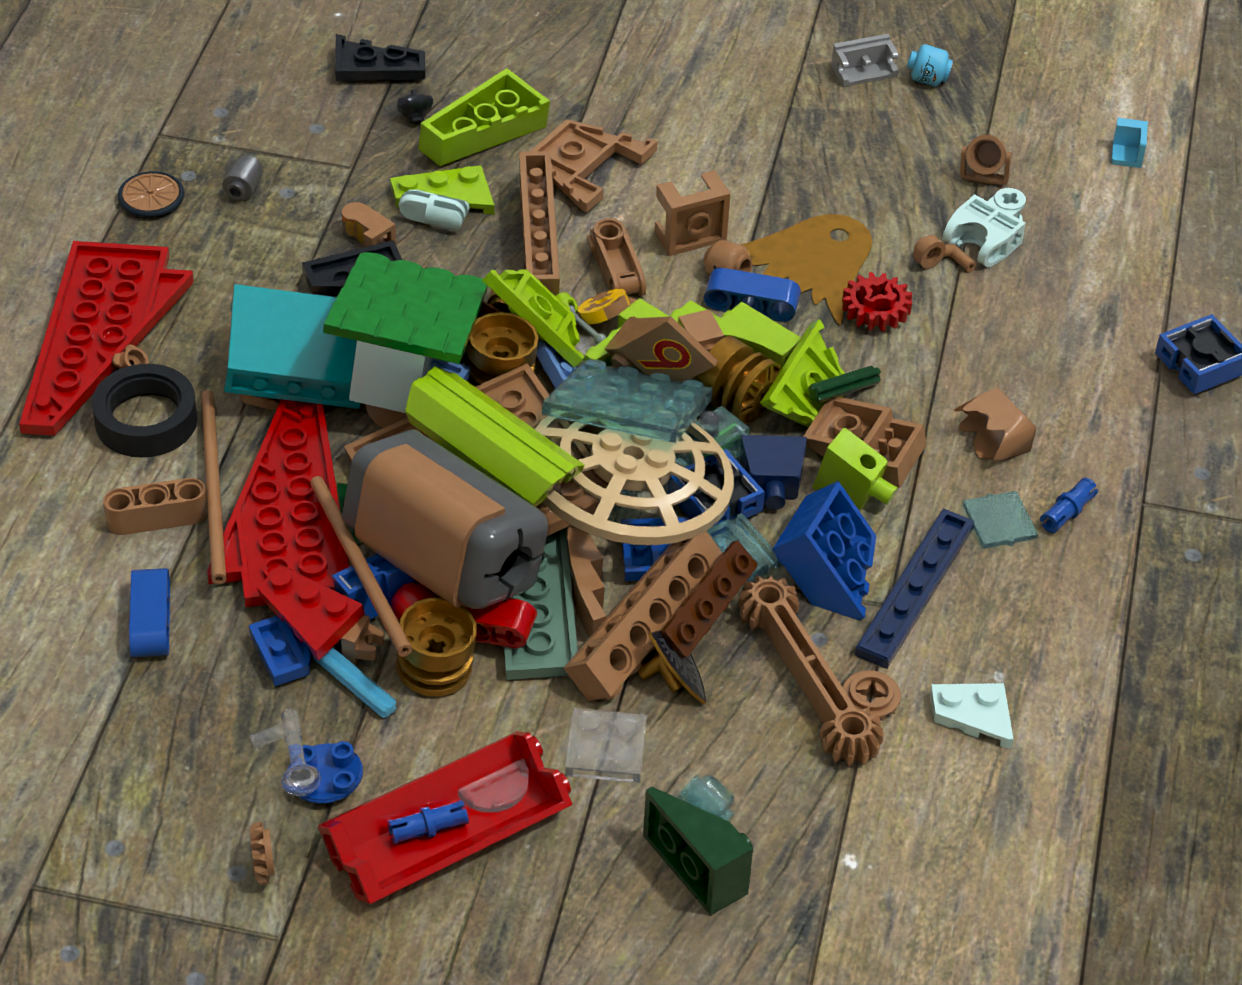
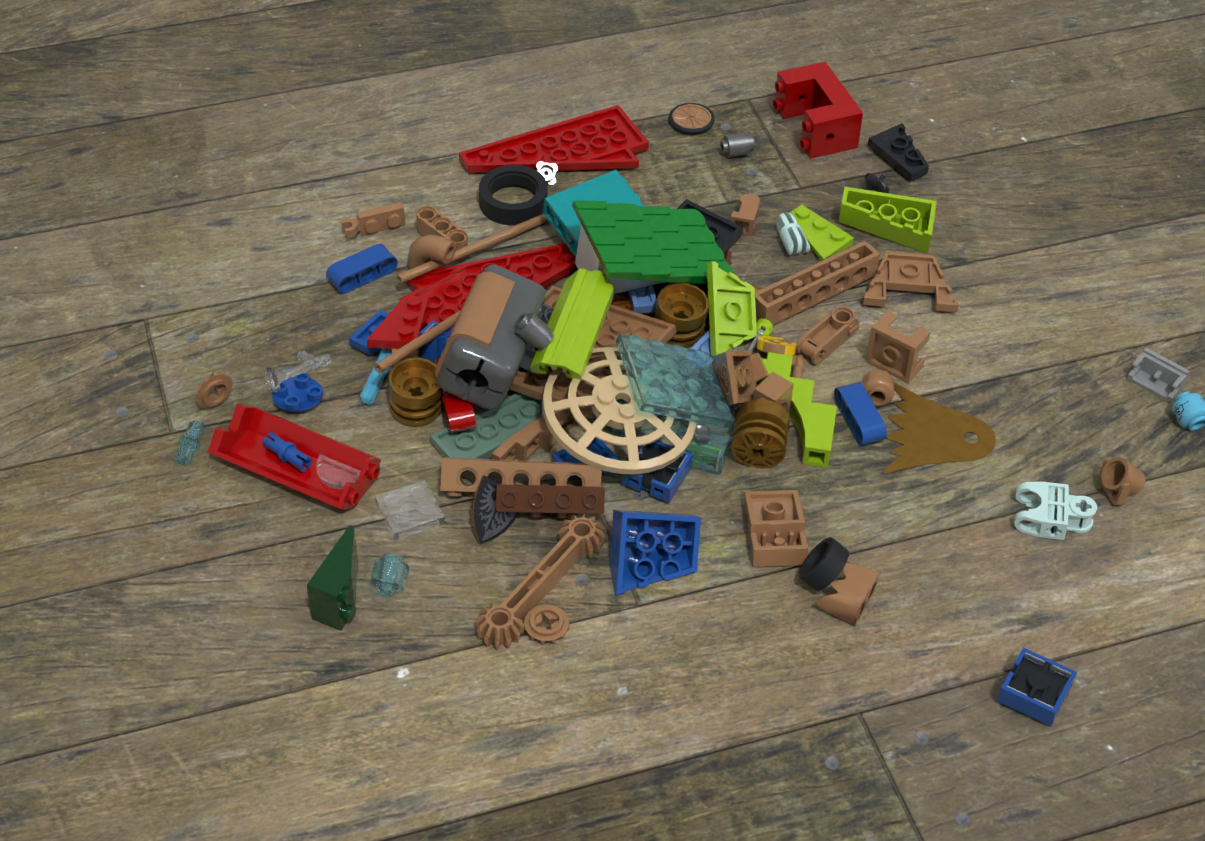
camera: 60 degrees right, 0 degrees up
clear light blue plate [707,513,781,582] -> none
dark blue torso [740,435,807,510] -> none
lime wing [760,319,845,428] -> none
dark green axle [808,366,881,403] -> none
lime torso [812,427,898,509] -> none
red gear [842,272,913,331] -> none
dark blue tile [855,508,975,669] -> none
medium nougat plate [913,235,976,272] -> none
light aqua wing [930,683,1014,748] -> none
clear light blue piece [963,491,1038,549] -> none
blue pin [1040,477,1098,533] -> none
none -> clear light blue axle [175,420,205,466]
none -> medium nougat plate [341,202,405,238]
none -> medium nougat cylinder [408,235,456,270]
none -> flat silver brick [515,312,554,350]
none -> red piece [773,62,863,159]
none -> black tyre [799,537,849,591]

